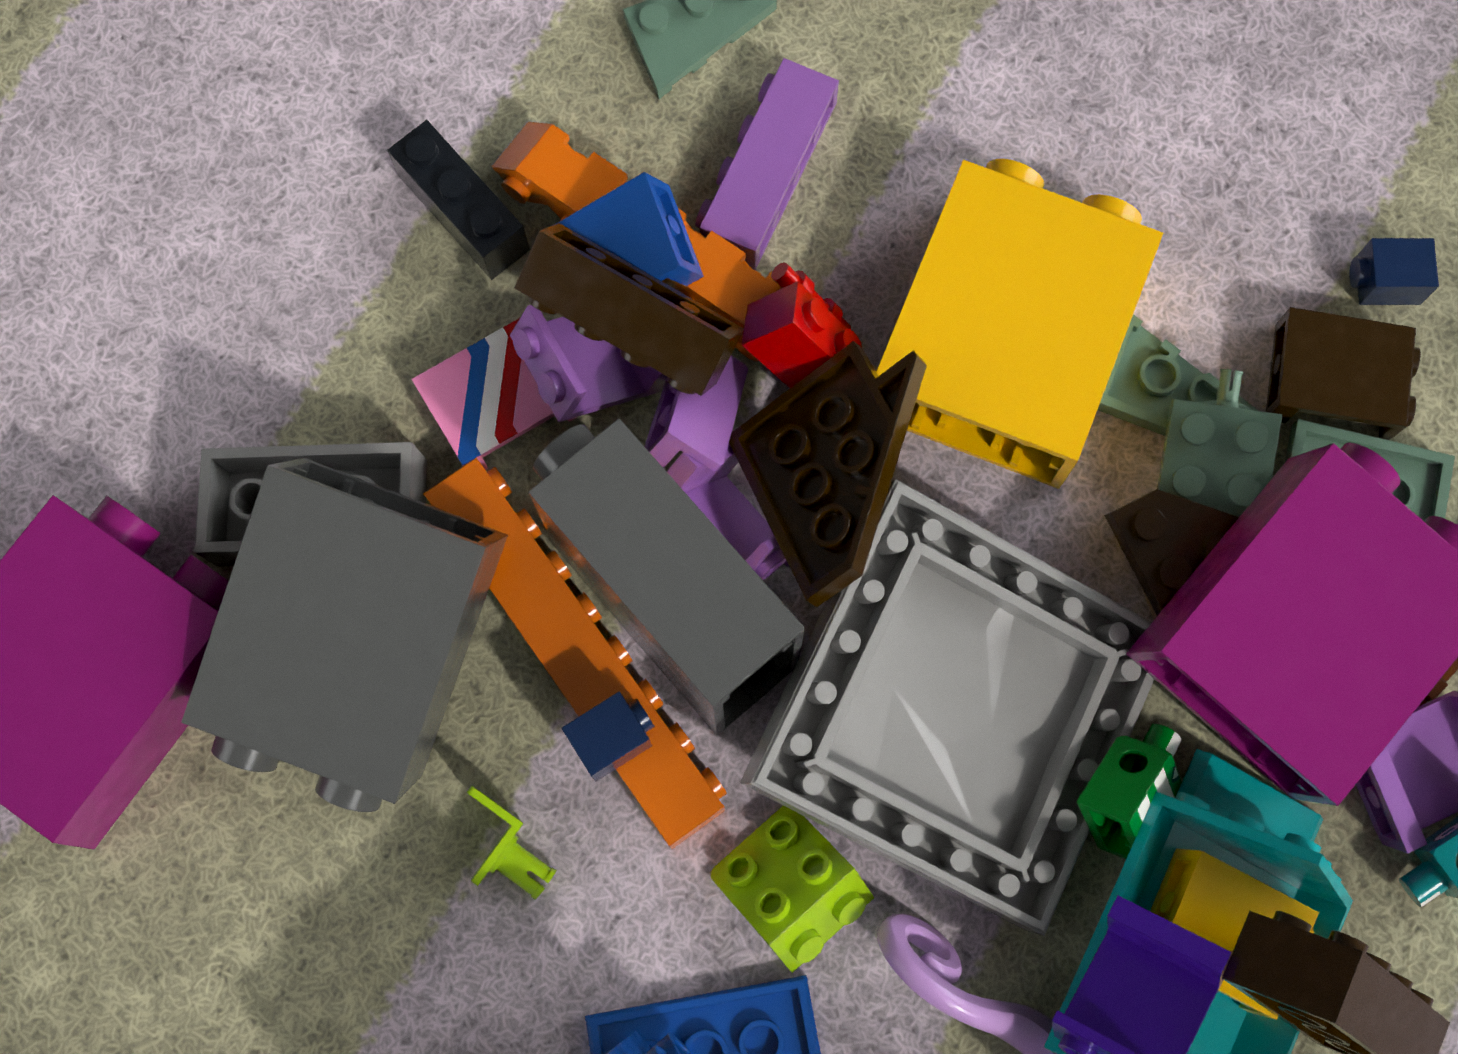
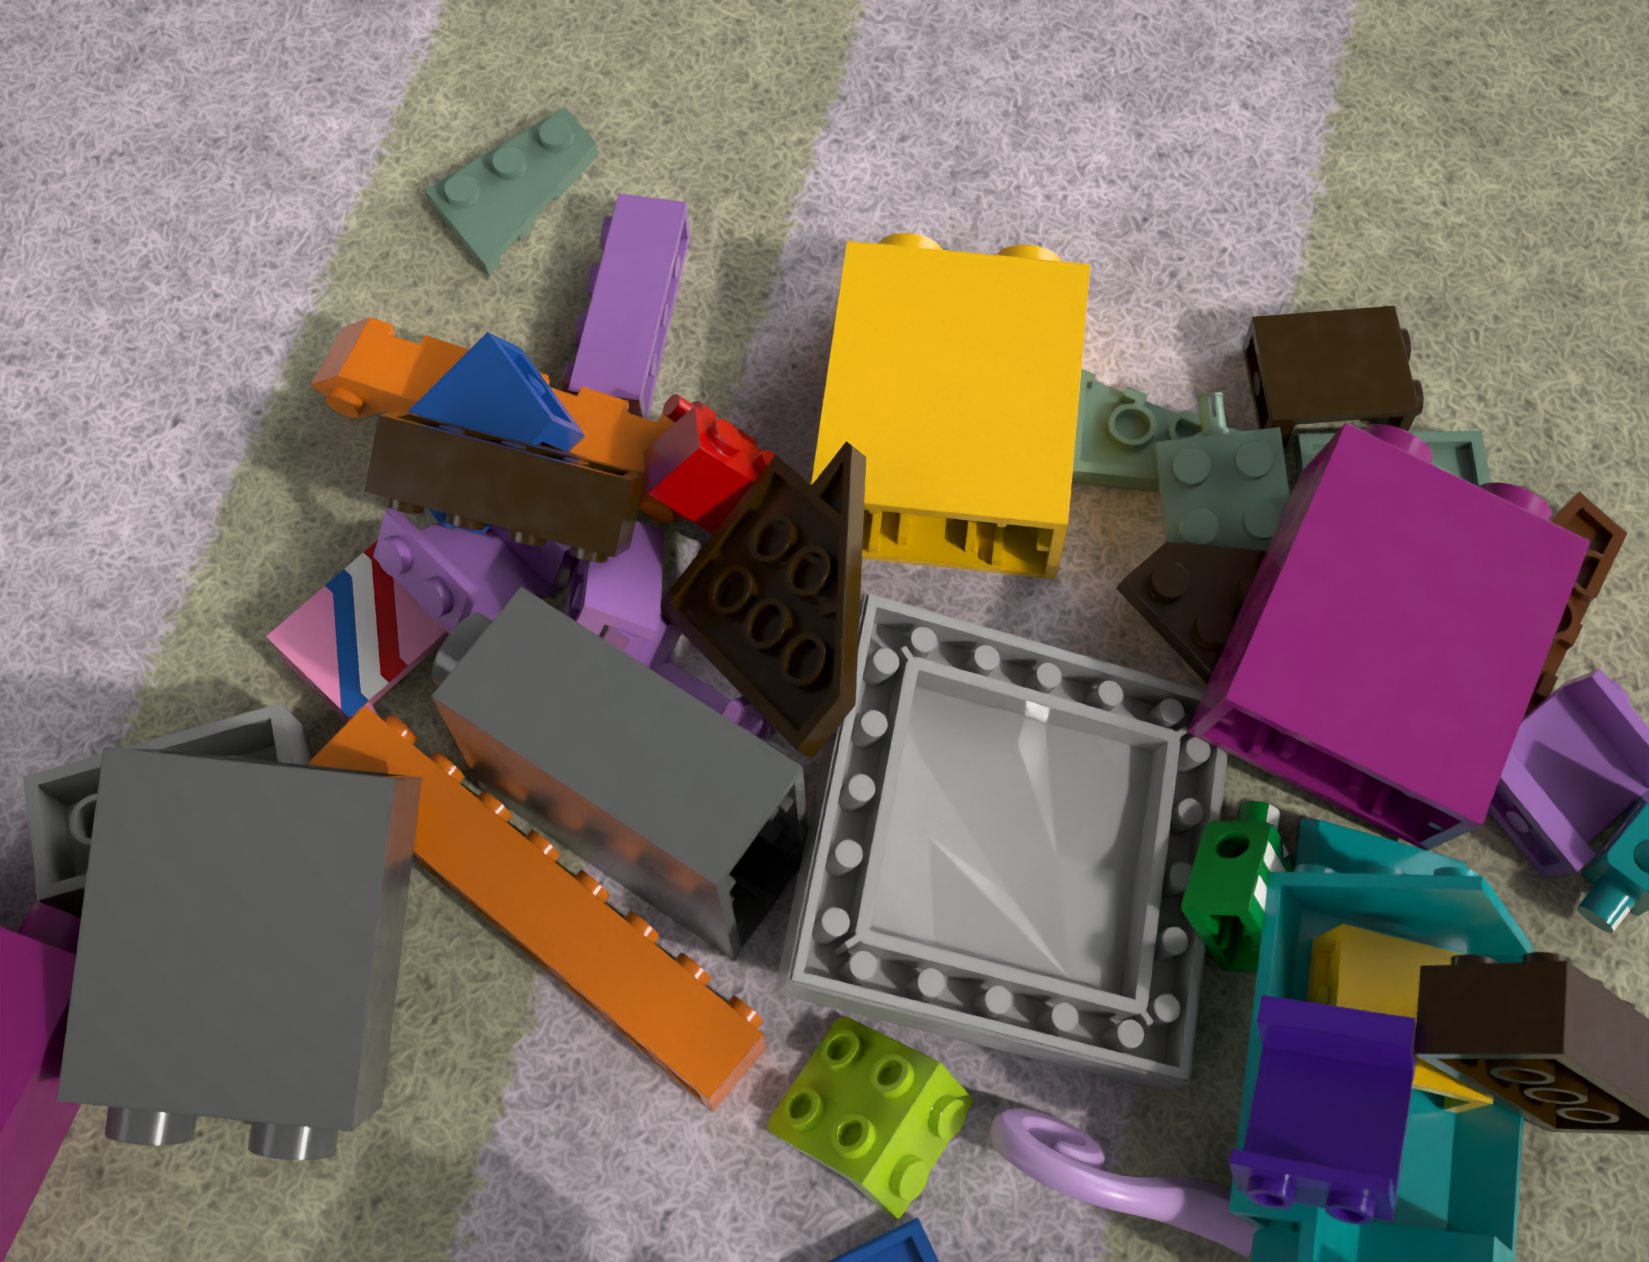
camera: 15 degrees left, 10 degrees down
black brick [387,119,530,280] -> none
lime bracket [466,785,557,900] -> none
dark blue brick [561,691,654,782] -> none
dark blue brick [1349,238,1439,305] -> none

